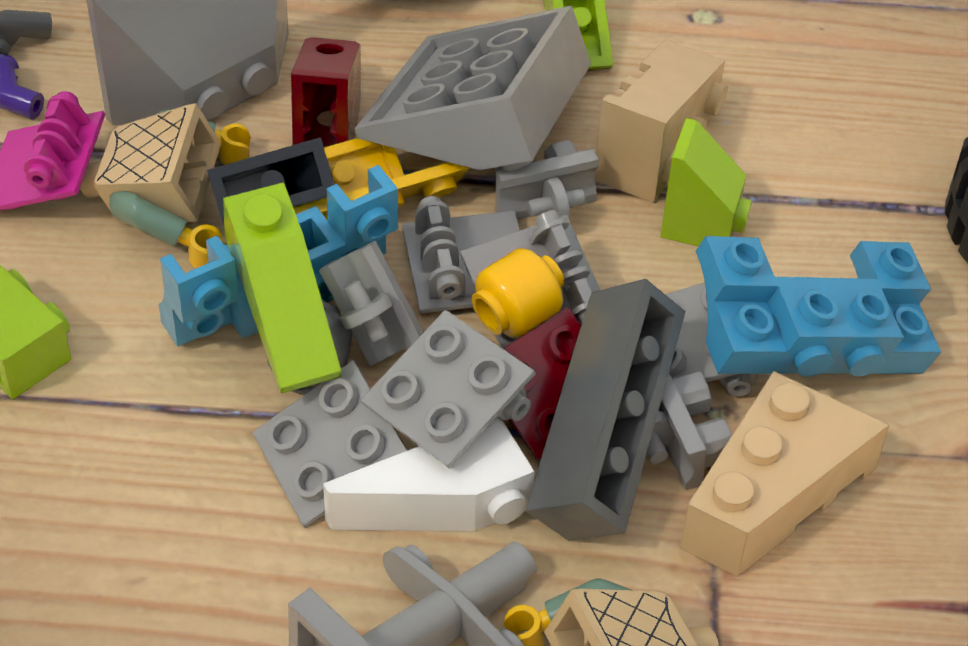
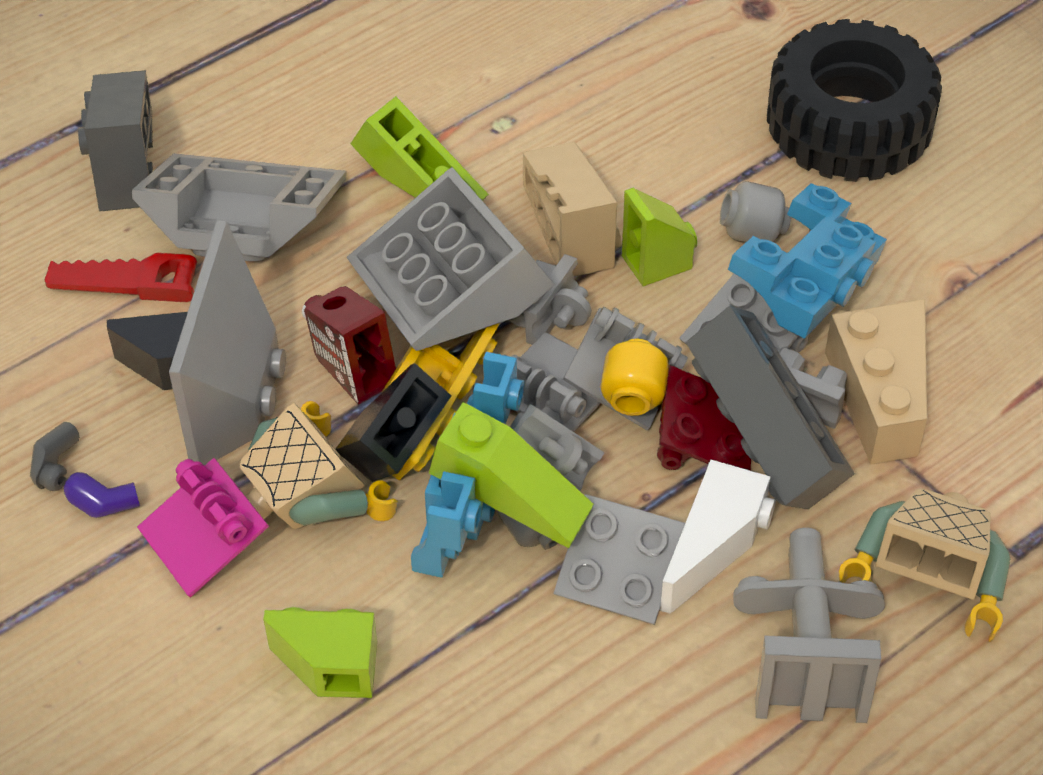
camera: 40 degrees left, 0 degrees up
light grey hinge [360,310,536,469] -> none
none -> light grey head [720,181,791,242]

